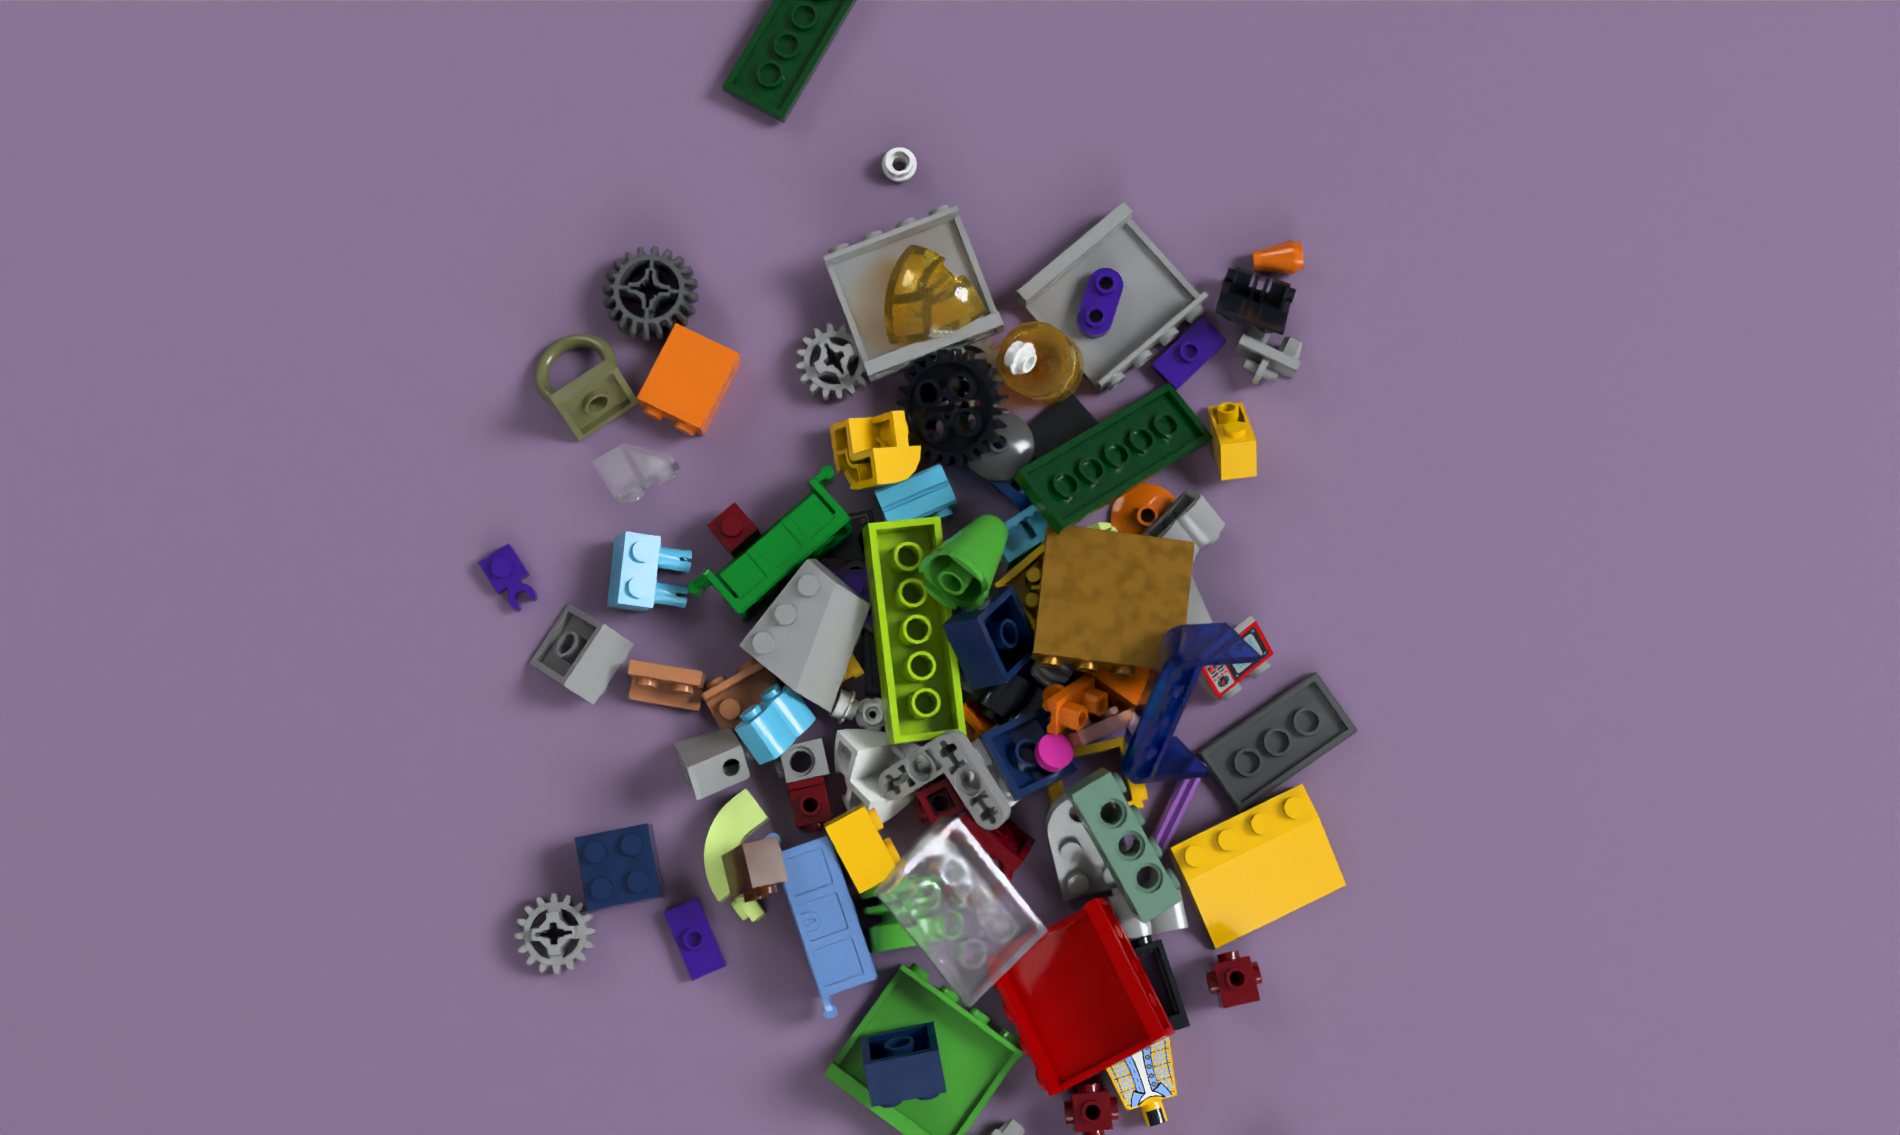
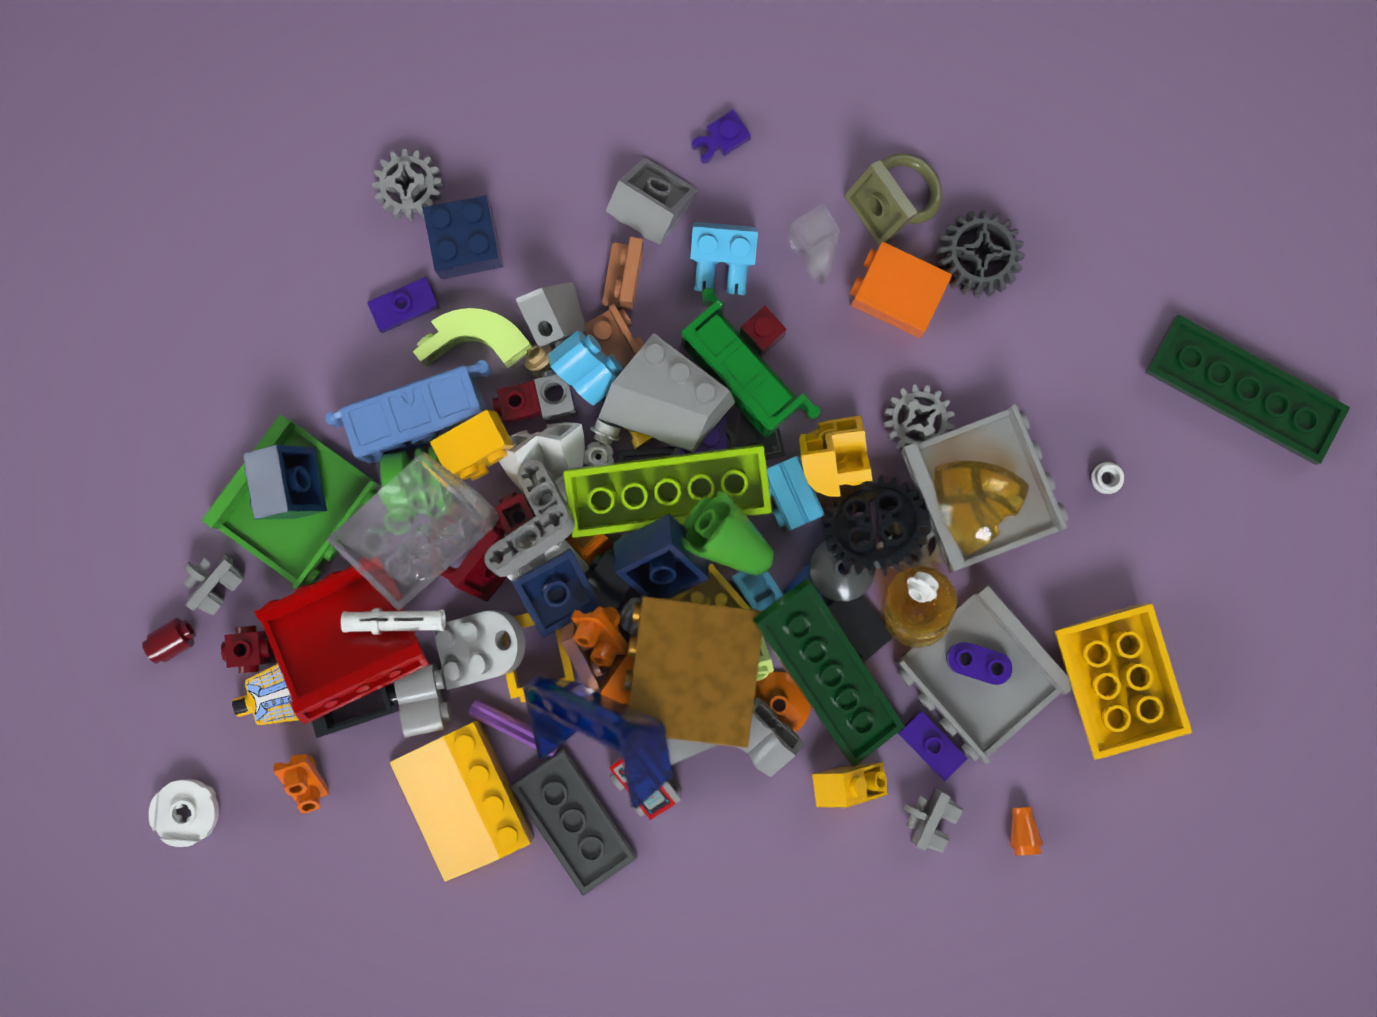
camera: 90 degrees right, 5 degrees up
brick [721,836,788,903] -> none
dark pink tile [1034,733,1074,772] -> none
sand green brick [1064,767,1182,924] -> none
dark red brick [1206,950,1262,1008] -> none
black hinge [1215,266,1296,335] -> none
none -> orange hips [273,754,329,814]
none -> white pin [341,608,446,635]
none -> tan plate [525,345,553,378]
none -> yellow slope [1054,603,1192,760]

